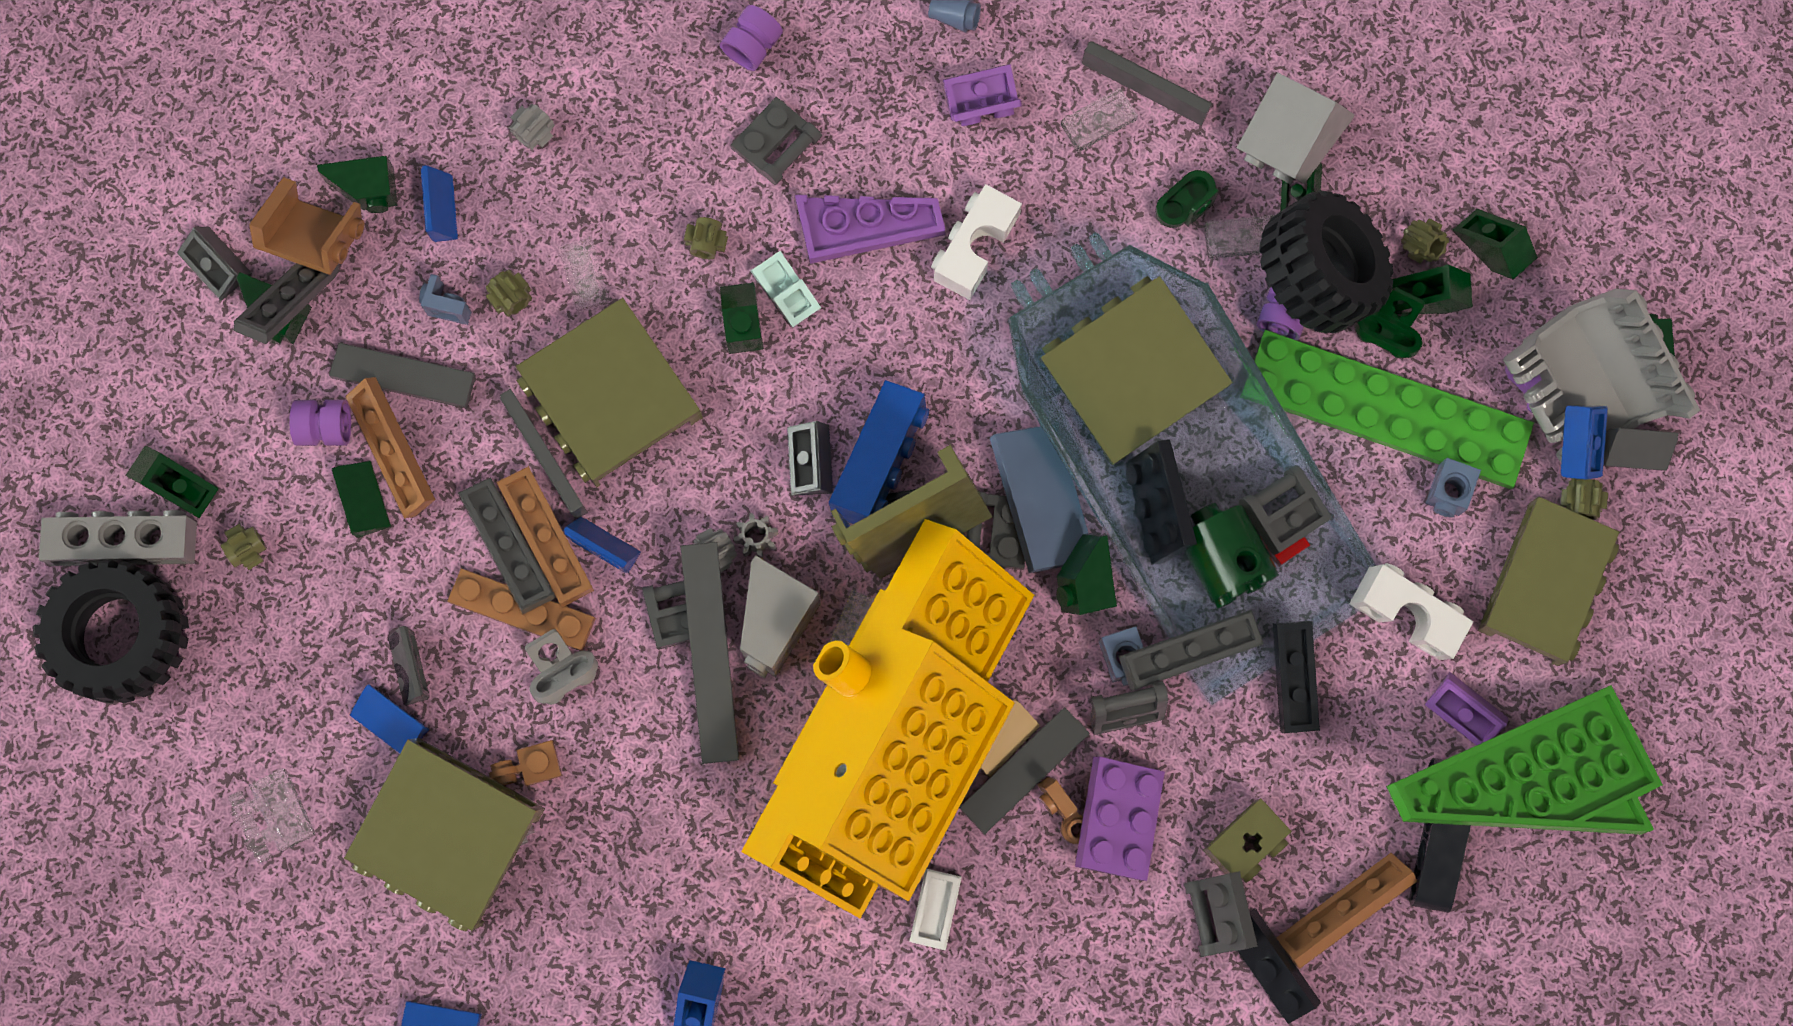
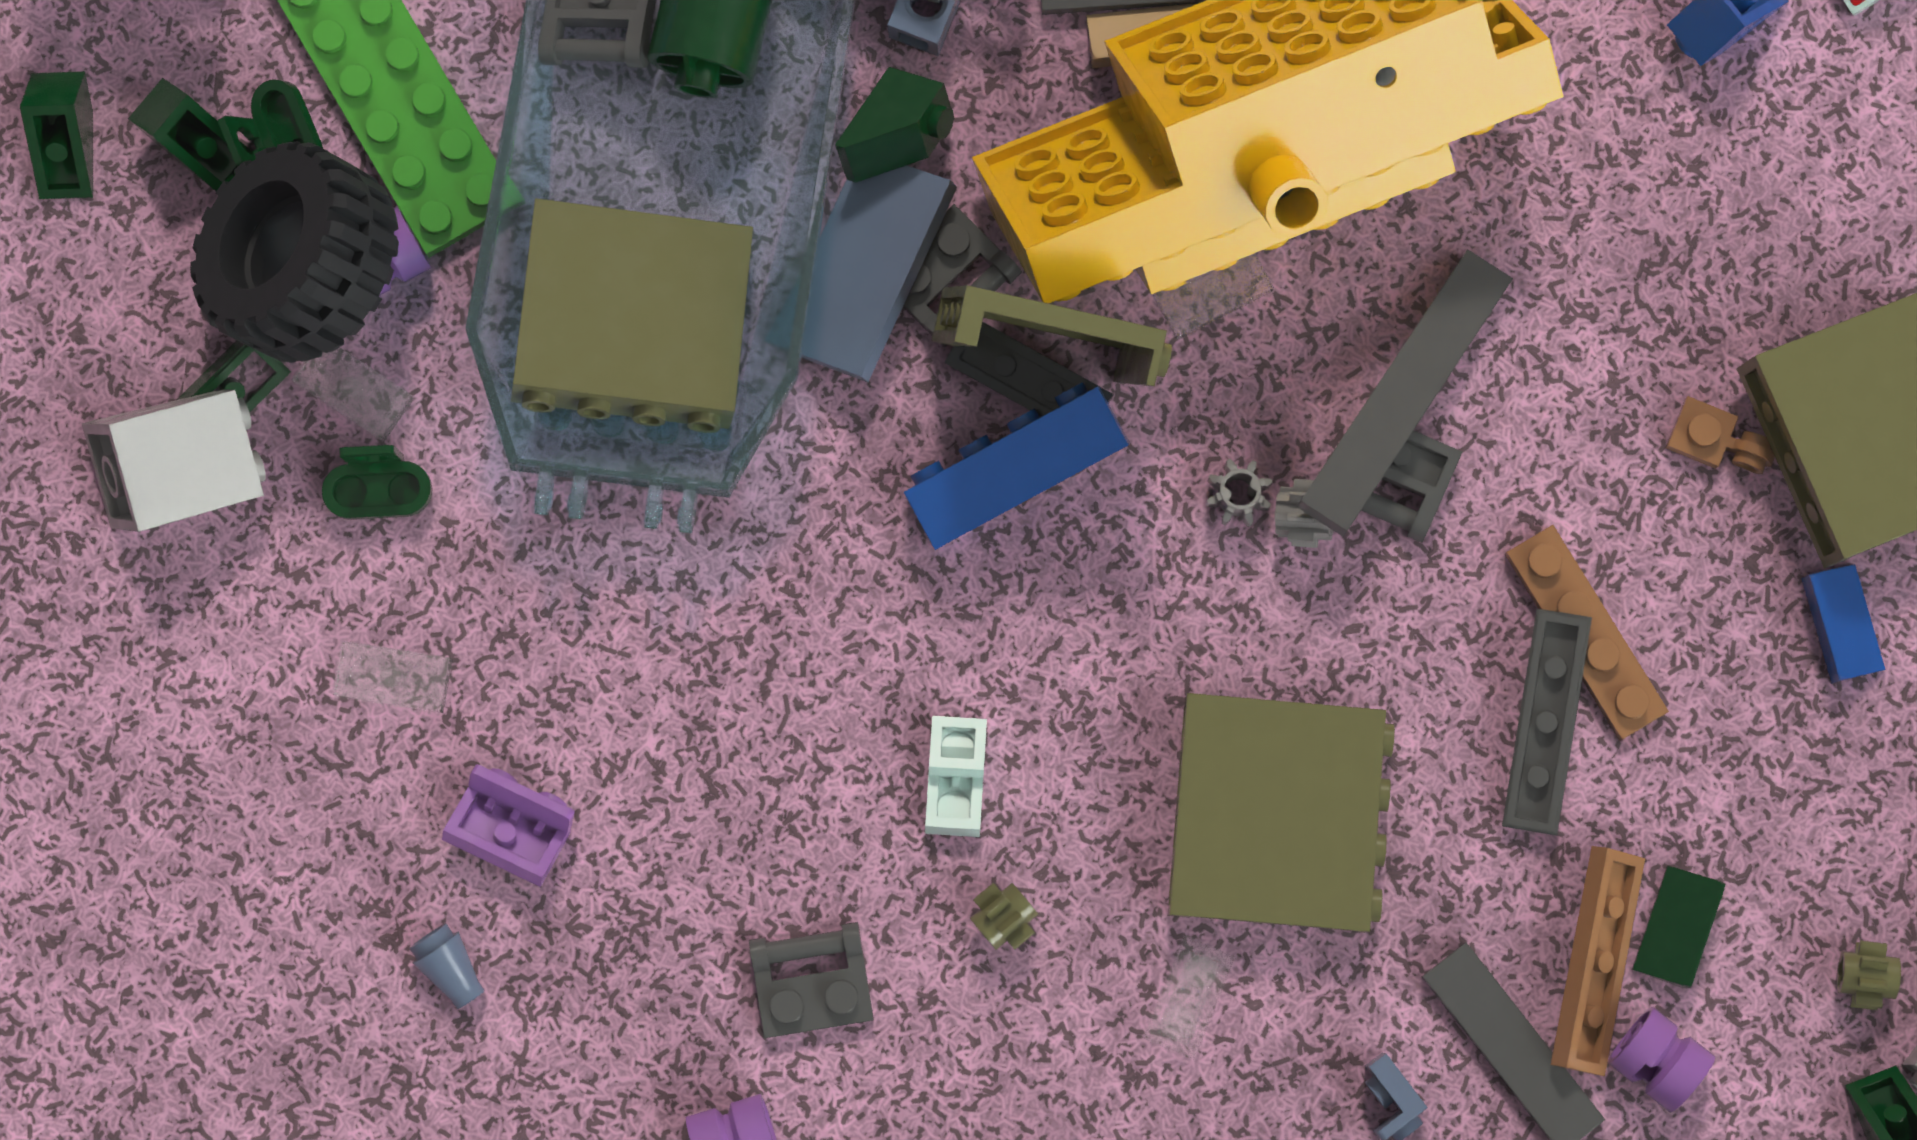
camera: 135 degrees left, 5 degrees up
dark grey slope [388,626,430,706] -> none
olive gear [486,269,532,317] -> none
medium nougat plate [496,466,594,607] -> none
dark grey tile [500,388,588,519] -> none
light grey bracket [525,629,598,705] -> none
blue slope [563,517,641,573] -> none
dark green slope [720,282,764,354] -> none
light grey slope [740,555,821,678] -> none
dark grey slope [787,421,833,496] -> none
medium lavender wing [795,195,945,264] -> none
white arch [931,184,1022,300] -> none
dark grey tile [1082,41,1212,126] -> none
black plate [1126,439,1197,565] -> none
olive gear [1401,218,1449,264] -> none

